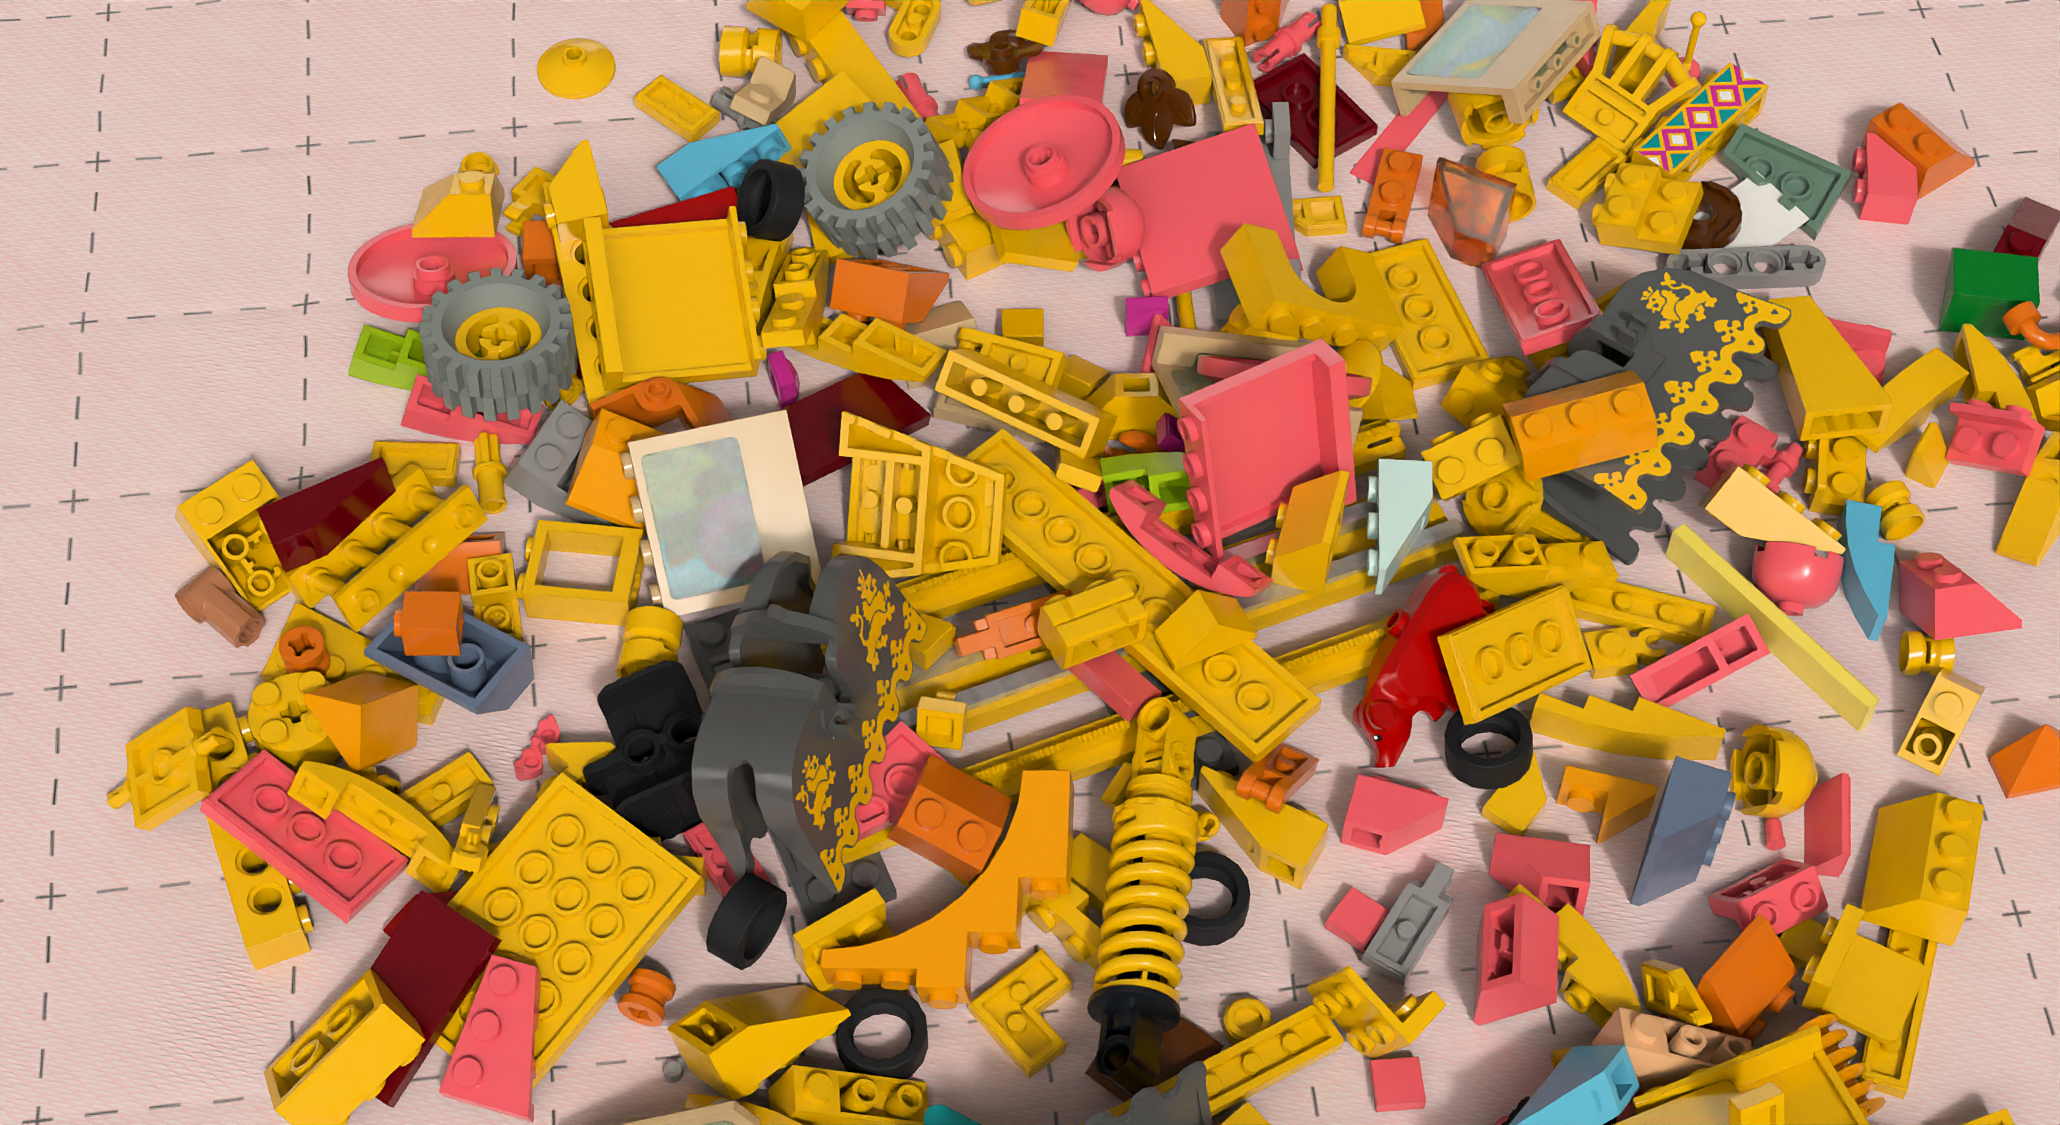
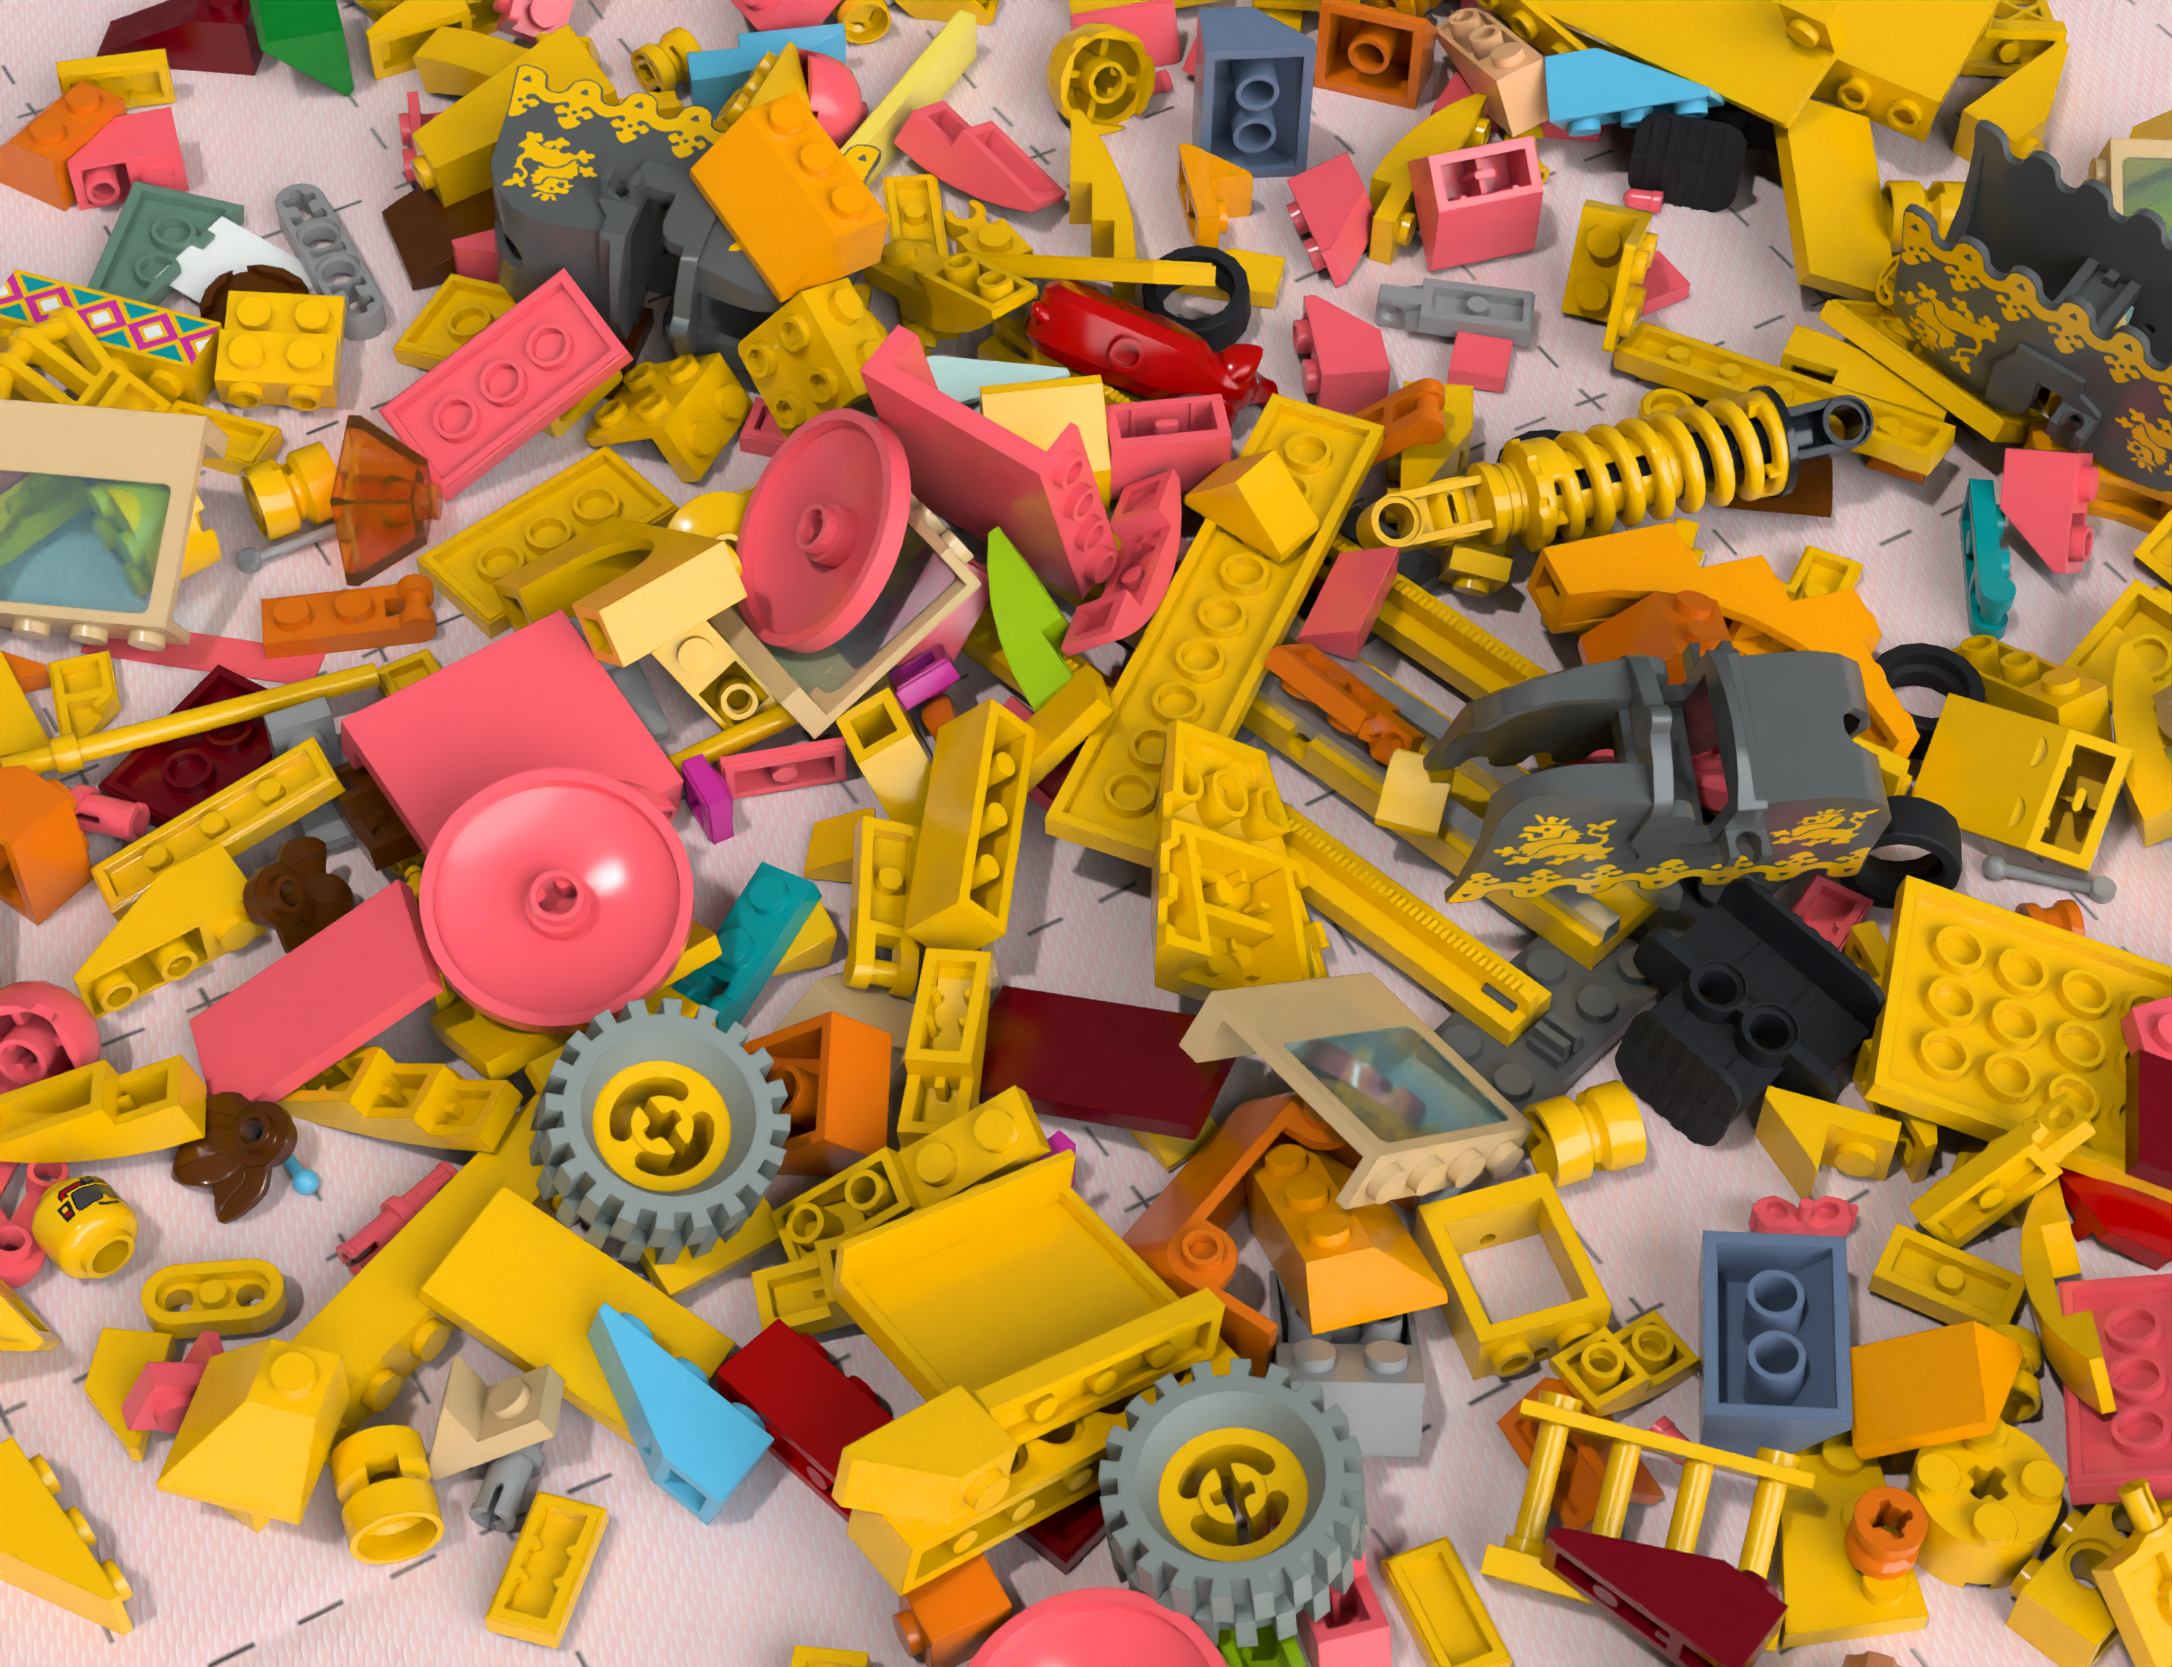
camera: 115 degrees left, 5 degrees down
orange brick [394,591,465,656] -> none
yellow axle [472,432,507,514] -> none
black tyre [737,159,805,242] -> none
yellow brick [1037,577,1148,670] -> none
yellow tile [1641,959,1712,1026] -> none
none -> yellow plate [56,48,176,109]
none -> teal plate [672,862,822,1033]
none -> coral slope [1105,394,1232,500]

